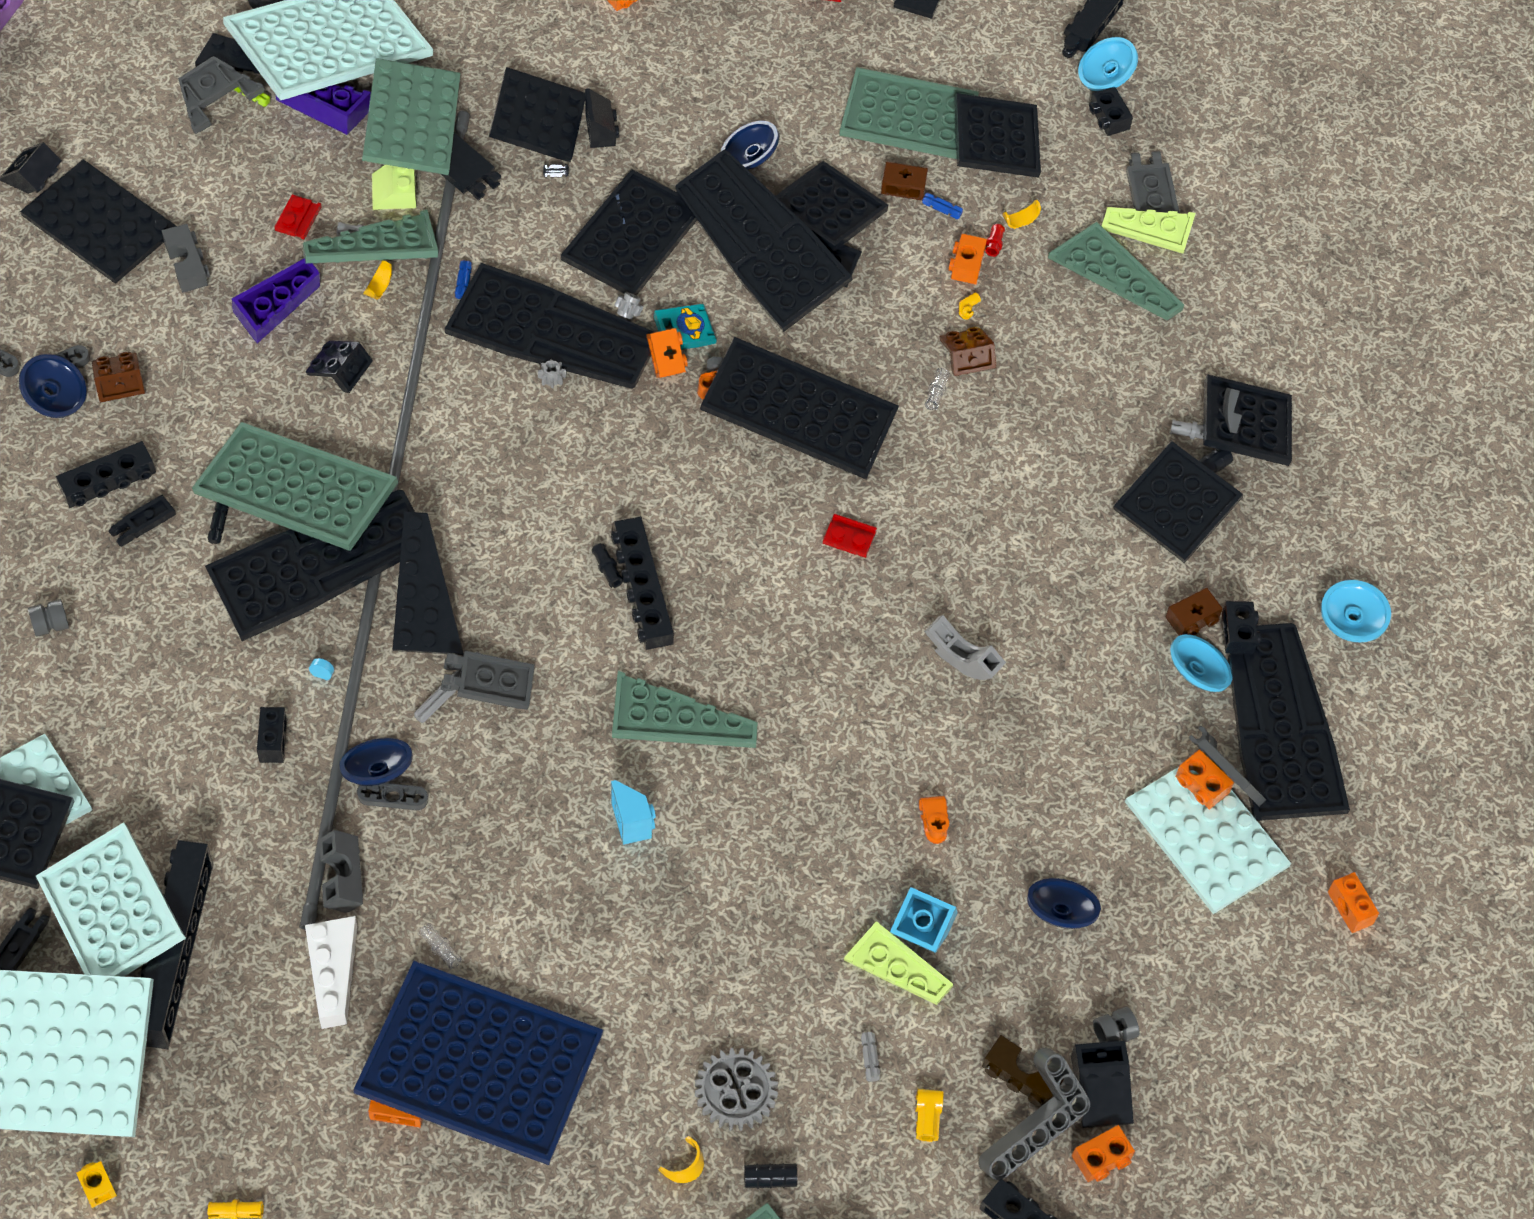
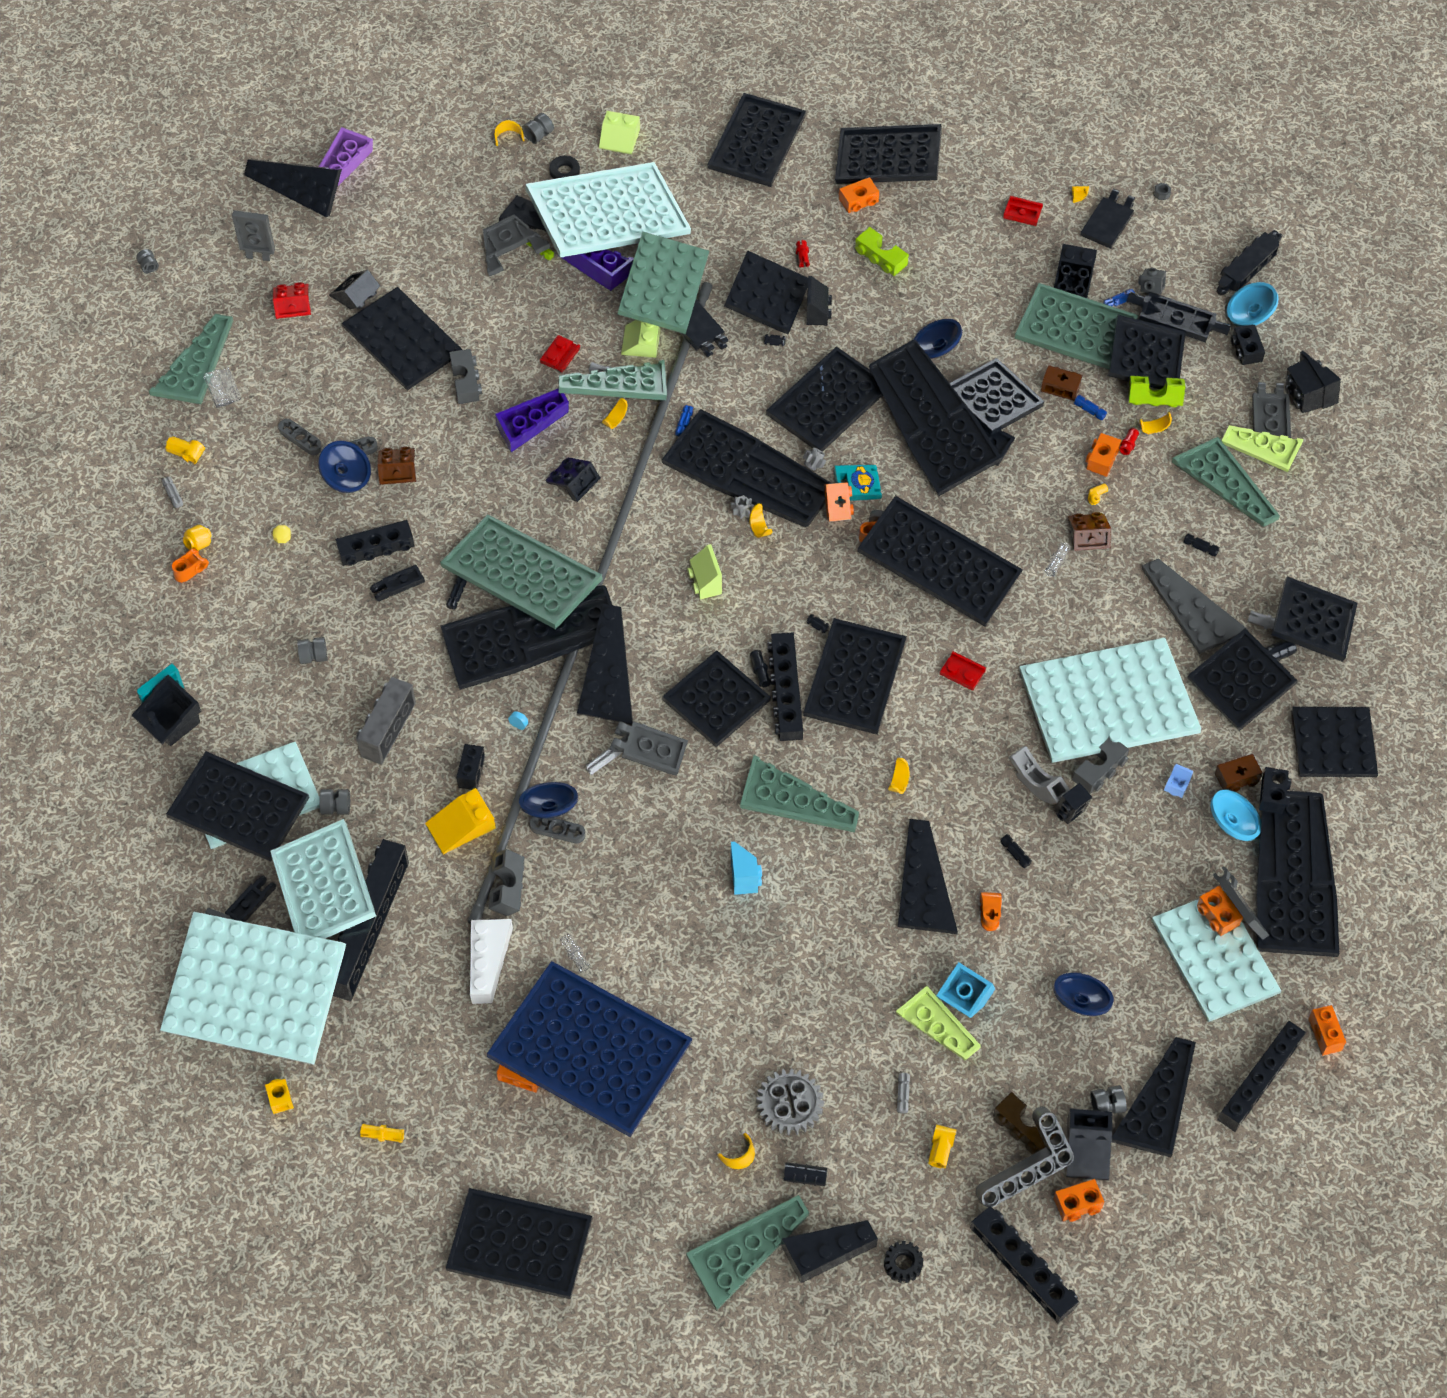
camera: 15 degrees right, 0 degrees up
dark grey slope [1223,388,1242,434] -> none
medium azure dish [1321,580,1391,643] -> none
none -> dark grey wheel [320,789,351,815]
none -> flat silver brick [356,677,416,765]
none -> yellow slope [425,788,496,854]
none -> black plate [662,650,771,747]
none -> yellowish green slope [687,544,722,599]
none -> yellow helmet [749,504,773,538]
none -> red pin [795,240,810,268]
none -> black plate [803,618,907,735]
none -> black piece [807,614,829,633]
none -> lime arch [855,227,909,276]
none -> yellow helmet [888,758,910,794]
none -> black wing [898,819,958,934]
none -> black axle [1000,834,1032,868]
none -> light aqua plate [1019,638,1201,763]
none -> black slope [1054,244,1097,298]
none -> black brick [1054,782,1092,824]
none -> dark grey arch [1072,738,1129,794]
none -> blue axle [1103,289,1135,307]
none -> black wing [1112,1037,1196,1158]
none -> black plate [1127,291,1231,343]
none -> lime arch [1128,376,1186,407]
none -> dark grey brick [1138,268,1166,294]
none -> dark grey wing [1142,558,1249,654]
none -> light blue bracket [1164,764,1193,798]
none -> black axle [1183,533,1220,556]
none -> black brick [1218,1021,1306,1132]
none -> black piece [1285,351,1341,413]
none -> black plate [1292,707,1378,777]

